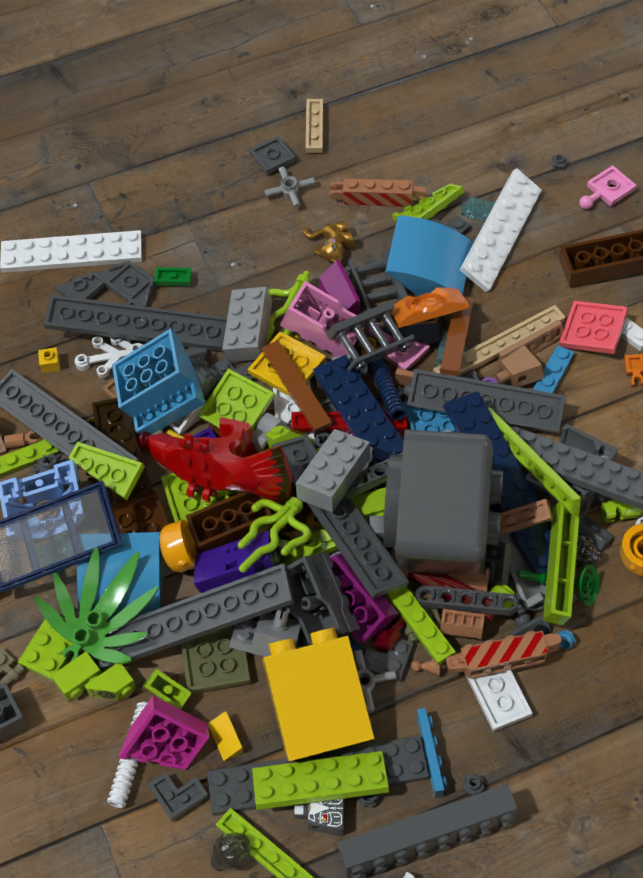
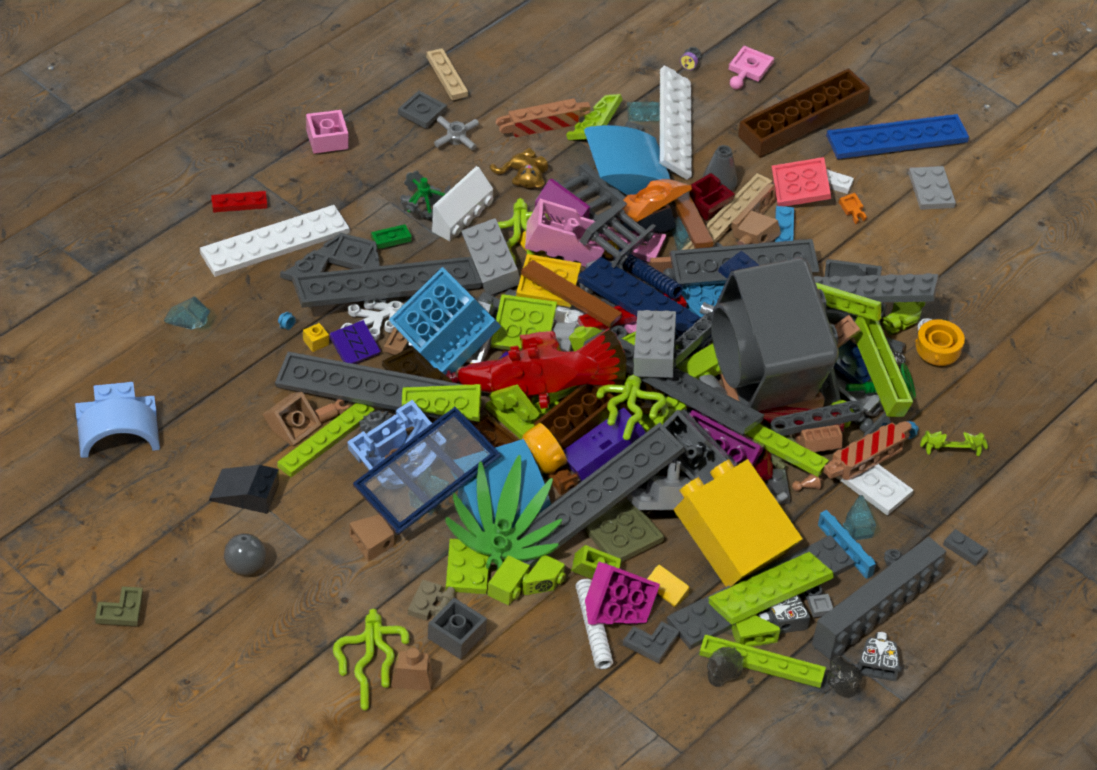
camera: 30 degrees left, 10 degrees down
none -> red plate [211,191,267,213]
none -> dark azure plate [278,312,295,330]
none -> bright pink brick [306,110,348,154]
none -> dark purple tile [329,320,381,364]
none -> dark grey plant [400,171,450,219]
none -> white slope [432,166,494,241]
none -> lime plate [489,385,540,422]
none -> dark orange bracket [548,467,578,495]
none -> tile [680,52,698,70]
none -> dark red plate [689,173,735,221]
none -> dark grey cone [703,145,738,192]
none -> lime slope [731,615,780,647]
none -> light grey plate [808,594,833,617]
none -> clear light blue slope [843,495,876,541]
none -> lime piece [920,431,988,456]
none -> dark grey plate [943,529,988,566]

